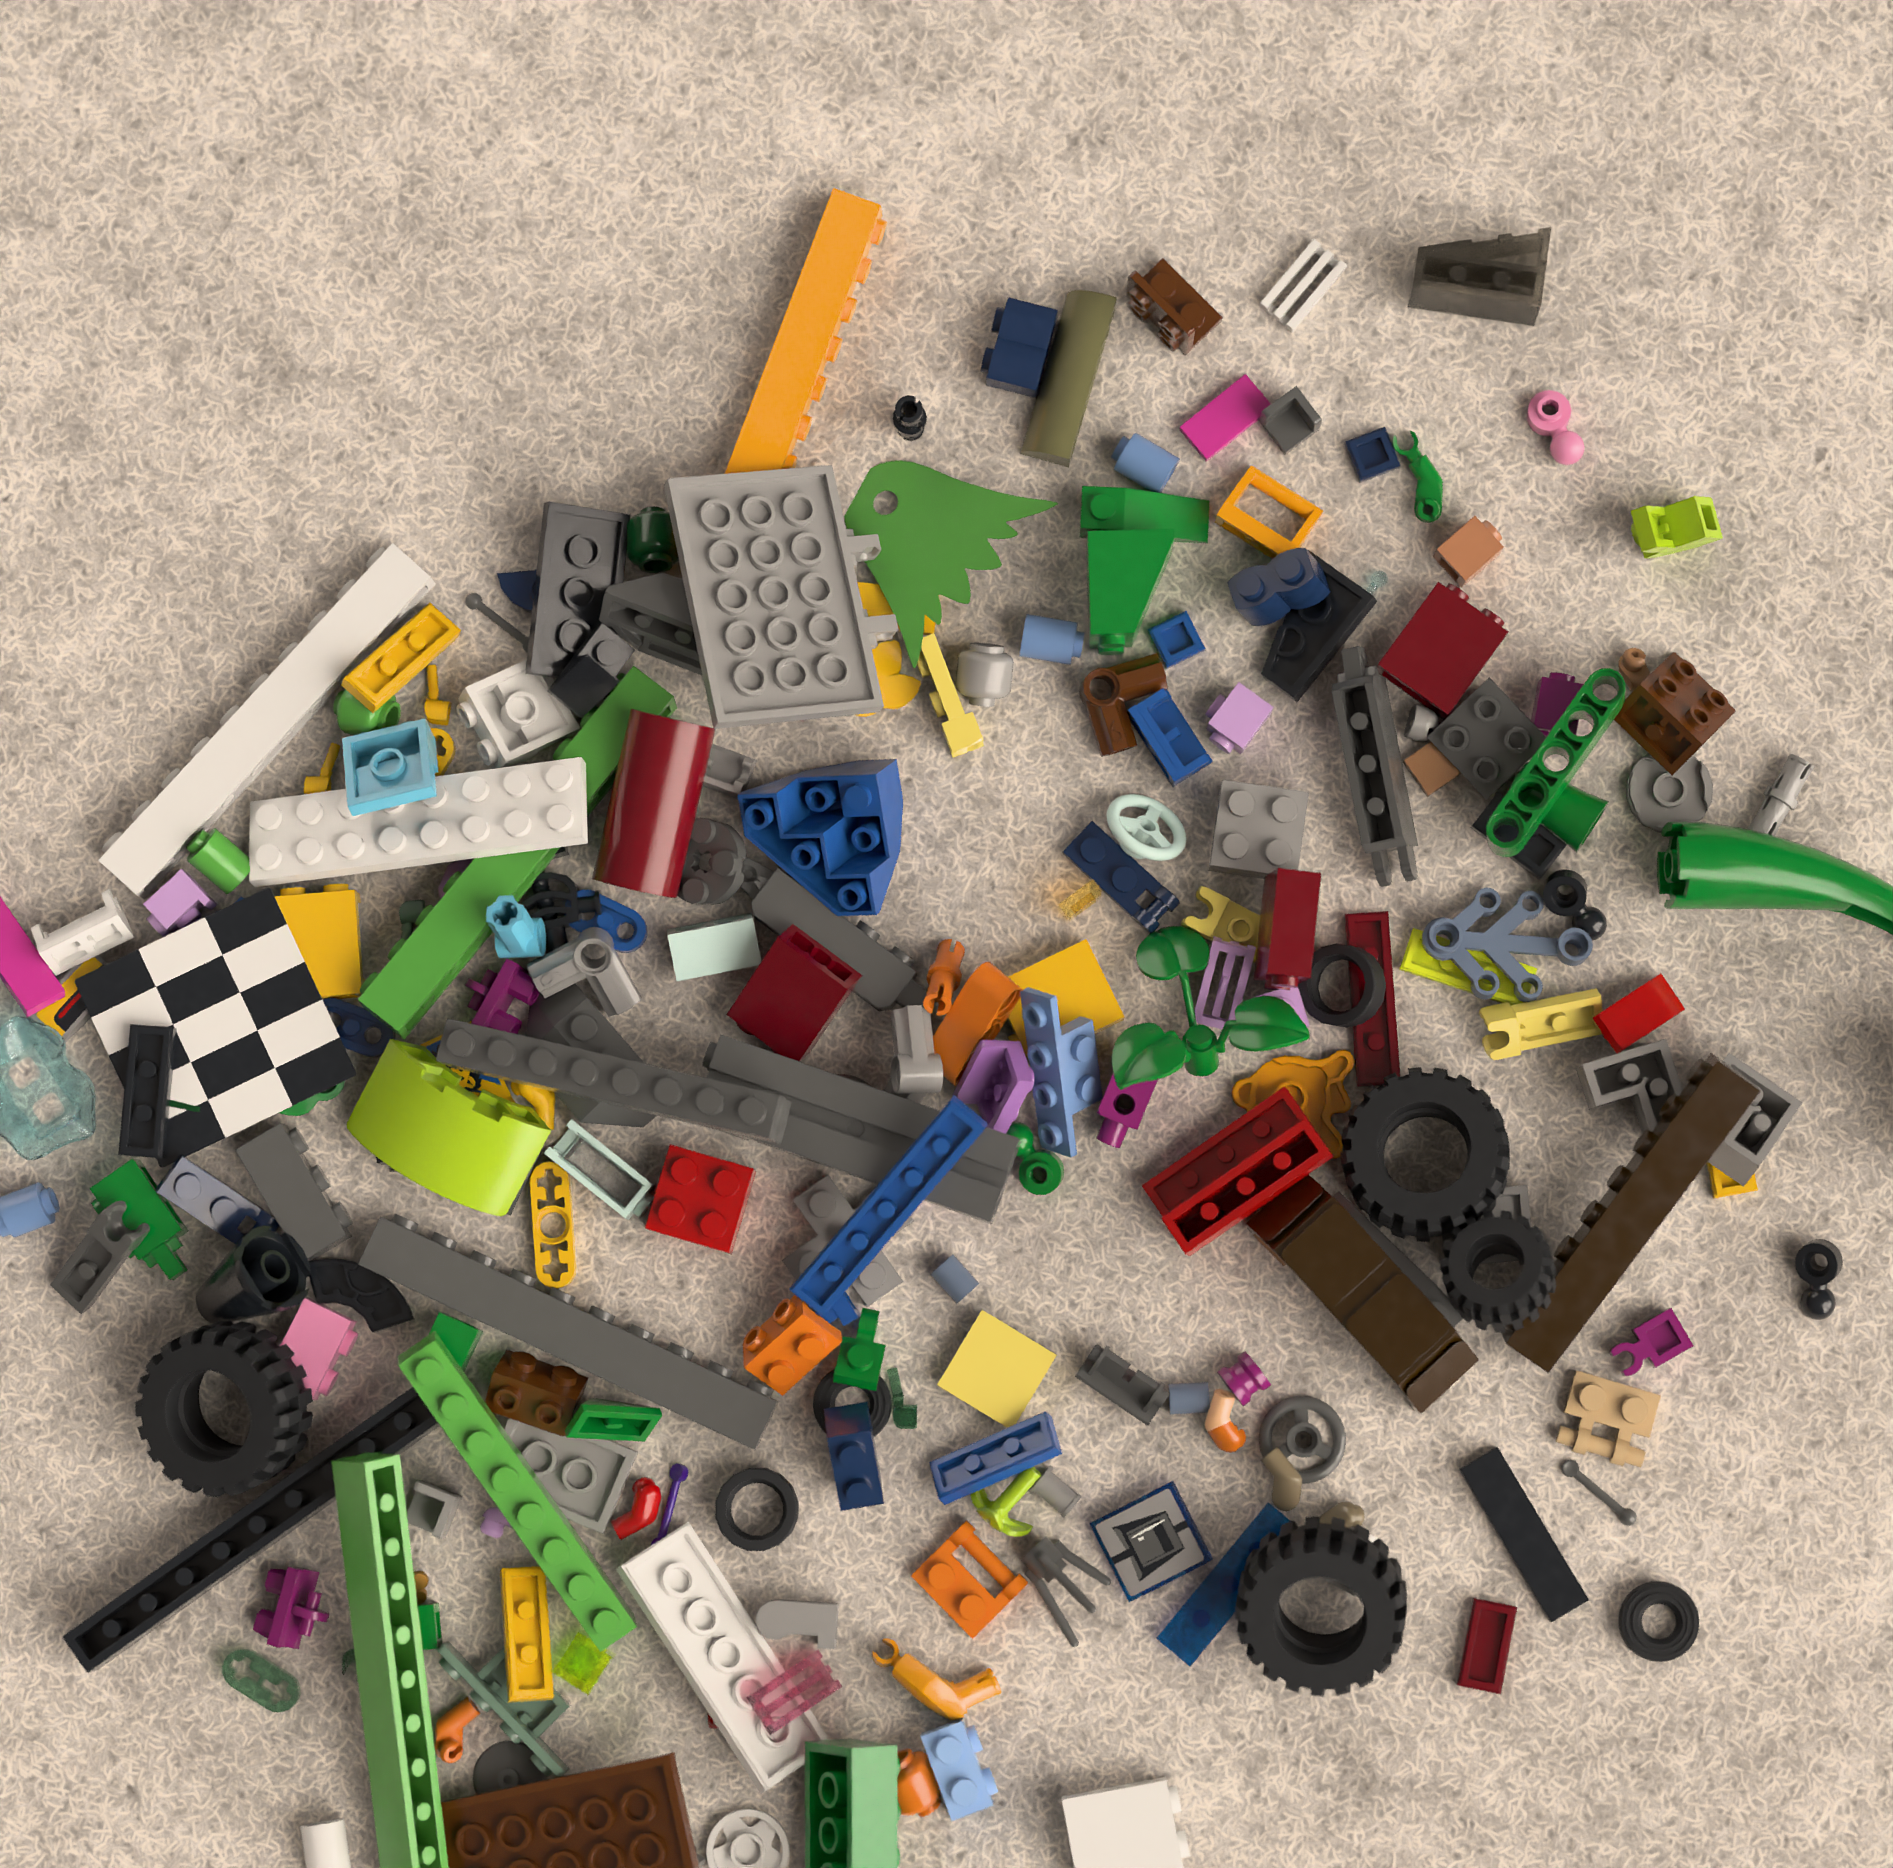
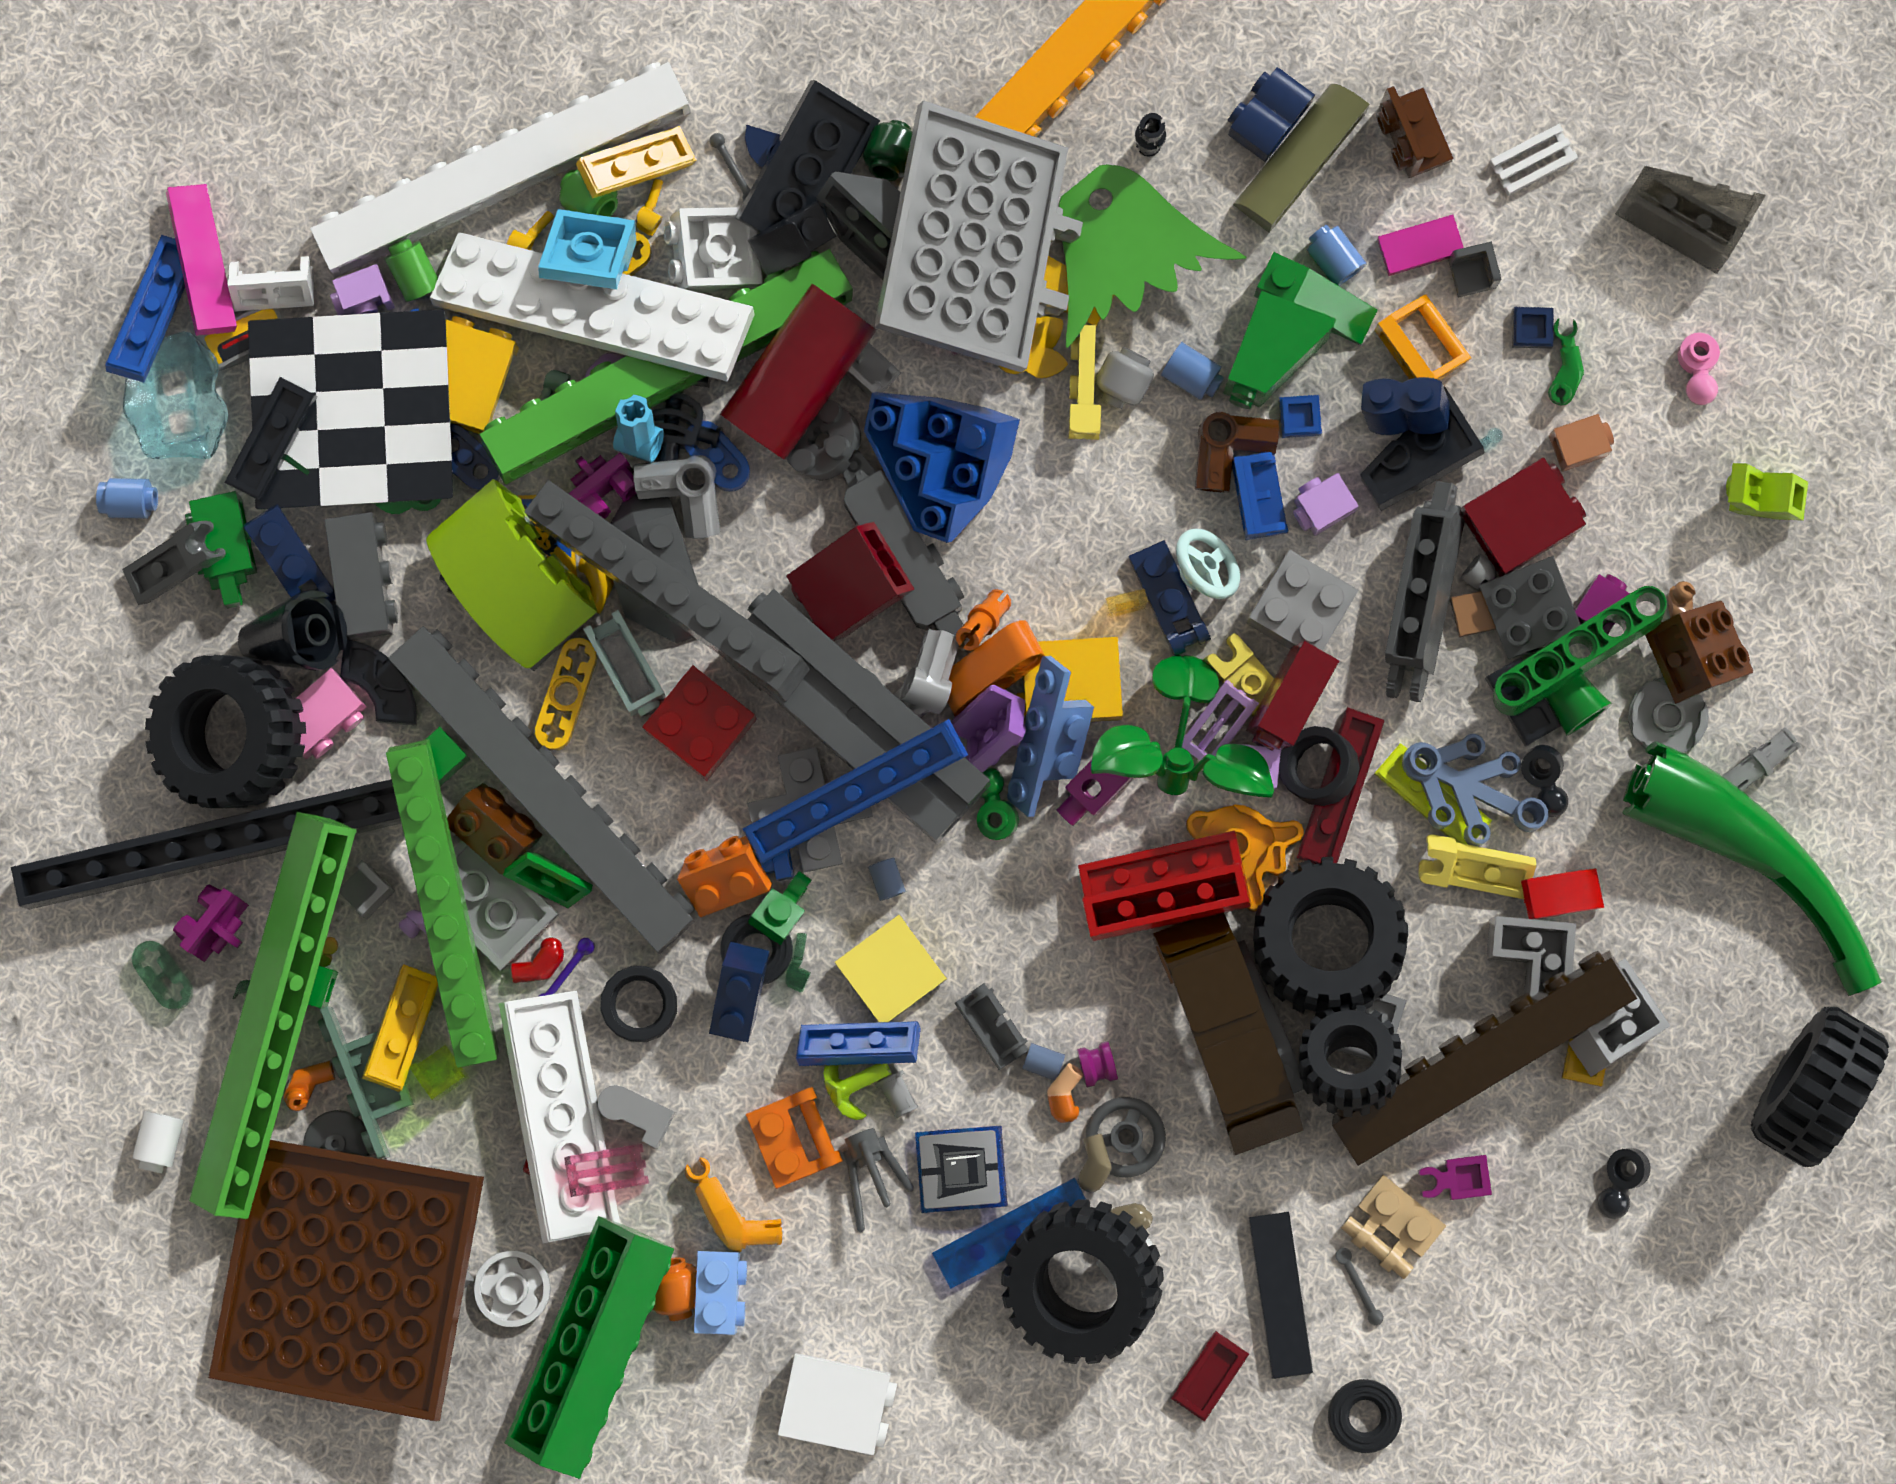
camera: 15 degrees right, 0 degrees up
light aqua hinge [667,913,761,981] -> none

